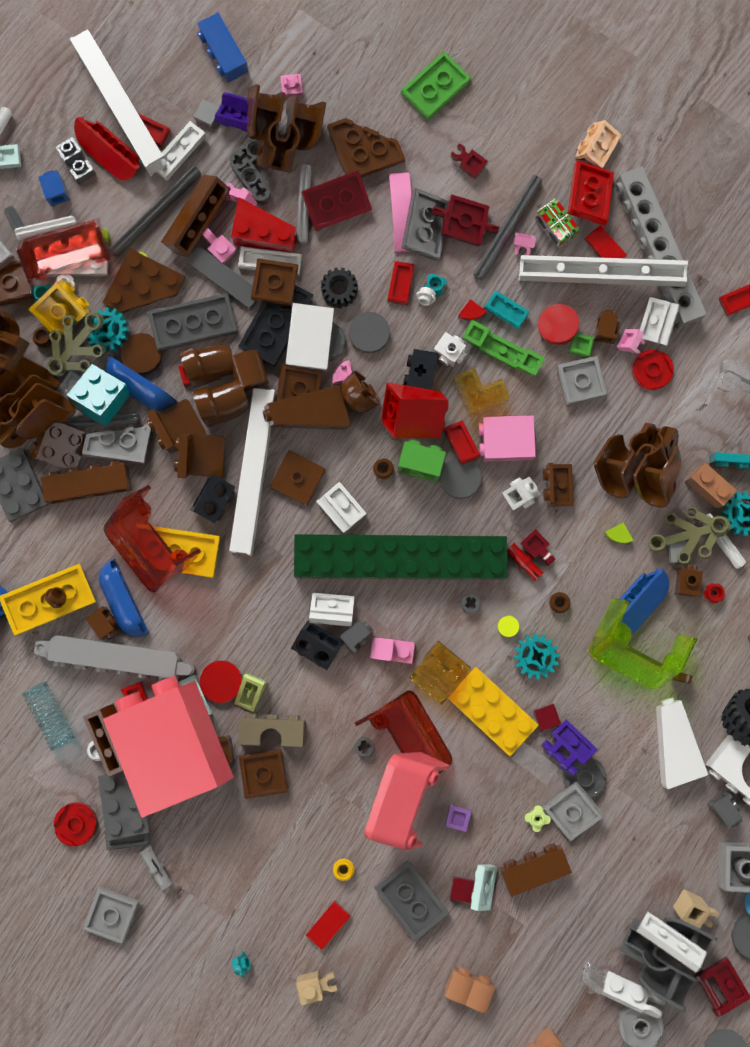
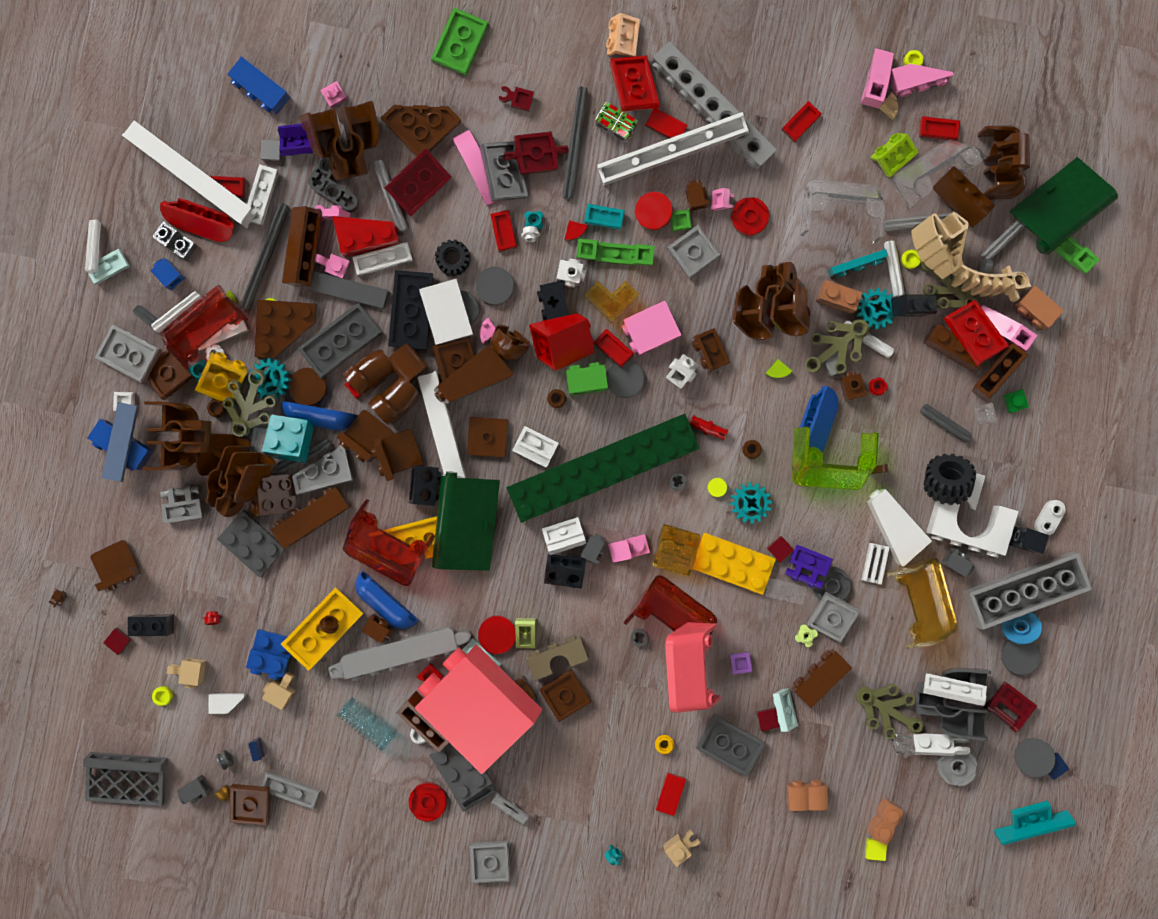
camera: 25 degrees left, 5 degrees up
reddish brown plate [251,258,299,306] -> none
bright pink tile [514,233,536,255] -> none
dark red plate [520,529,556,566] -> none
white plate [640,297,680,345] -> none
tan brick [673,889,719,929] -> none
none -> dark green door [432,471,500,571]
none -> olive plant [856,684,923,739]
none -> white tile [861,543,890,585]
none -> clear yellow windscreen [886,558,957,649]

